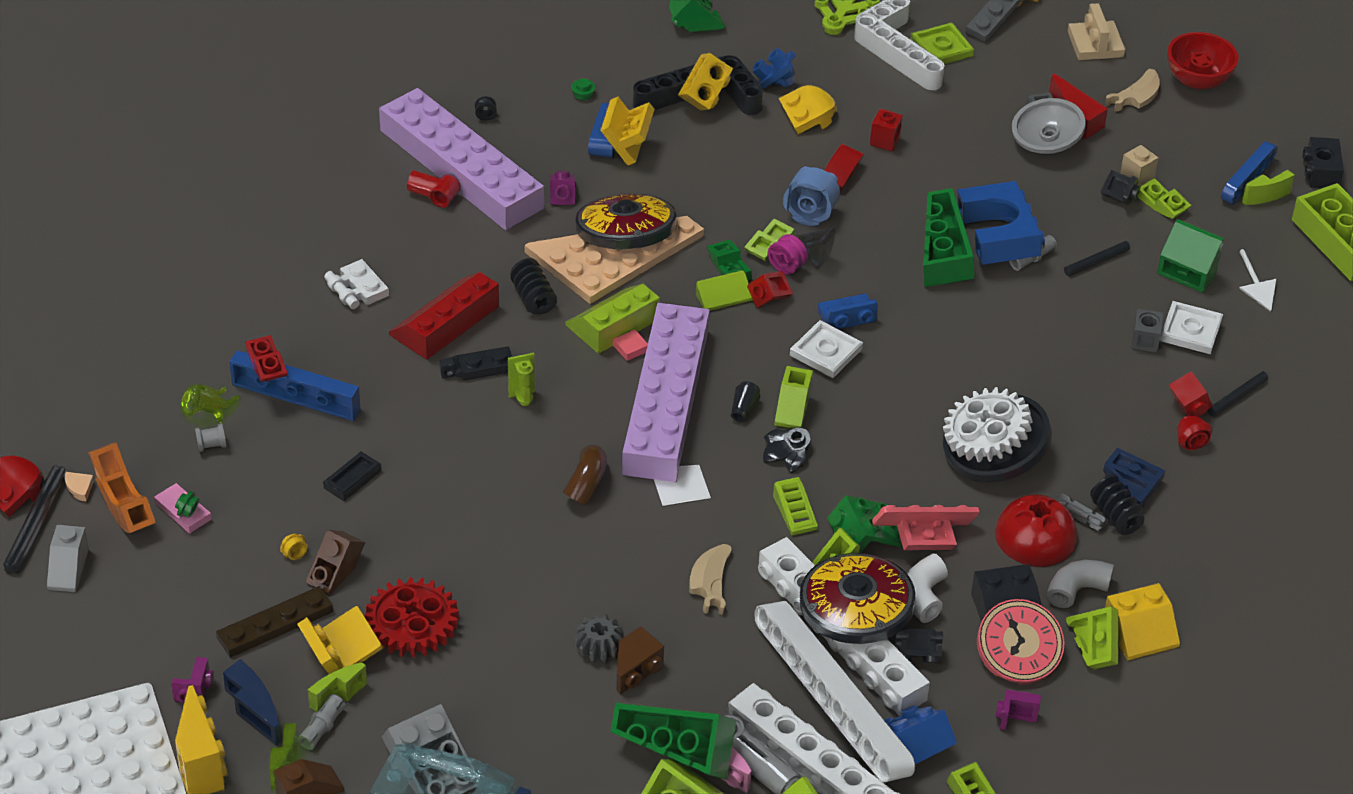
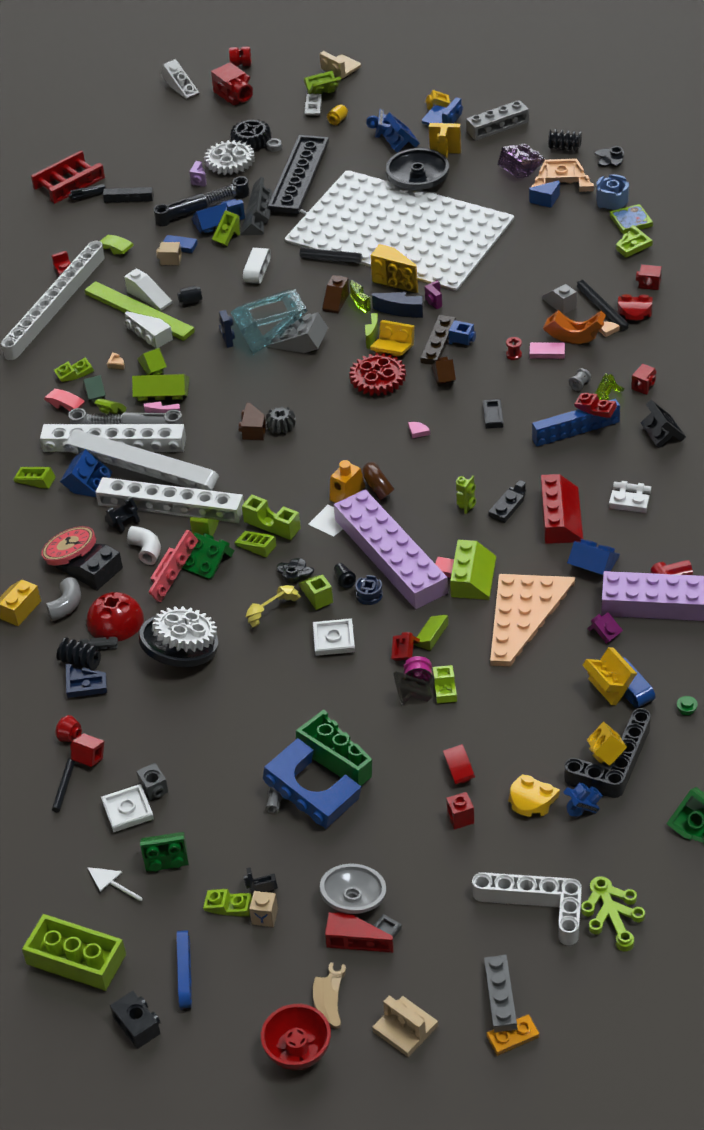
camera: 145 degrees right, 0 degrees up
green plate [175,491,200,518] -> none
yellow plate [280,534,308,560] -> none
light grey pin [297,695,346,750] -> none
black piece [510,258,557,315] -> none
dish [575,193,677,249] -> none
green wedge [610,703,736,780] -> none
tan piece [689,544,732,615] -> none
green slope [707,240,752,280] -> none
medium blue brick [783,167,840,226] -> none
dish [800,553,915,644] -> none
blue bracket [817,293,878,329] -> none
lime tile [910,23,974,64] -> none
magenta bracket [995,689,1041,730] -> none
black bar [1064,241,1130,276] -> none
lime wing [1066,606,1118,669] -> none
lime slope [1242,170,1295,205] -> none
none -> lime arch [242,494,301,540]
none -> light yellow piece [246,585,301,628]
none -> light orange torso [330,460,365,503]
none -> dark blue wheel [355,575,383,605]
none -> bright pink tile [408,422,430,438]
none -> blue brick [449,320,476,345]
none -> red bush [506,337,522,360]
none -> blue slope [567,539,620,575]
none -> red brick [631,364,656,395]
none -> black bracket [640,400,686,448]

